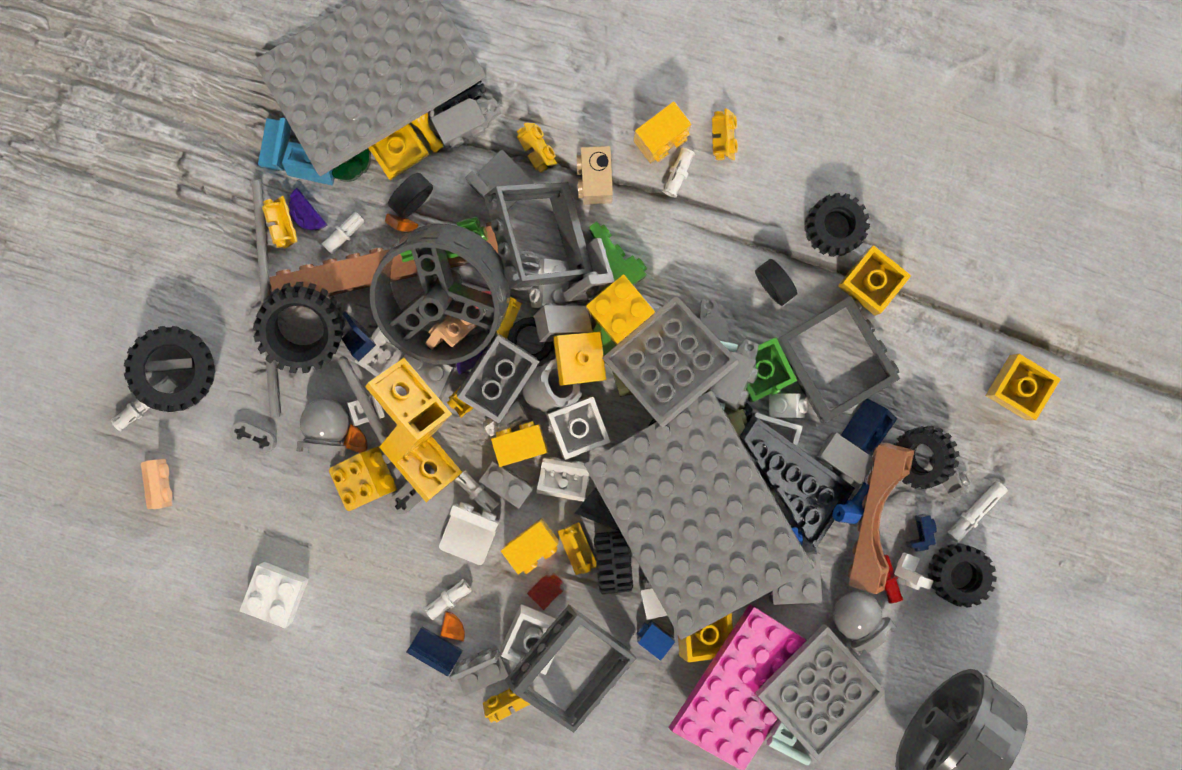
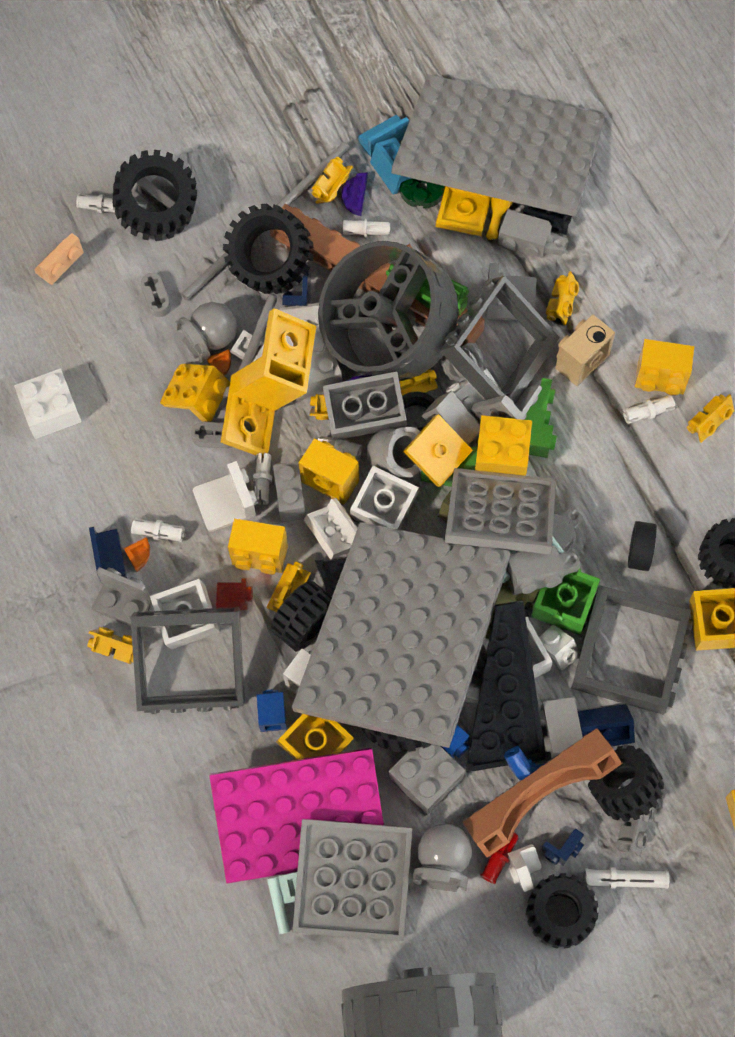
camera: 50 degrees right, 20 degrees down
black tyre [388,173,433,218] -> none
light nougat bracket [425,315,477,350] -> none

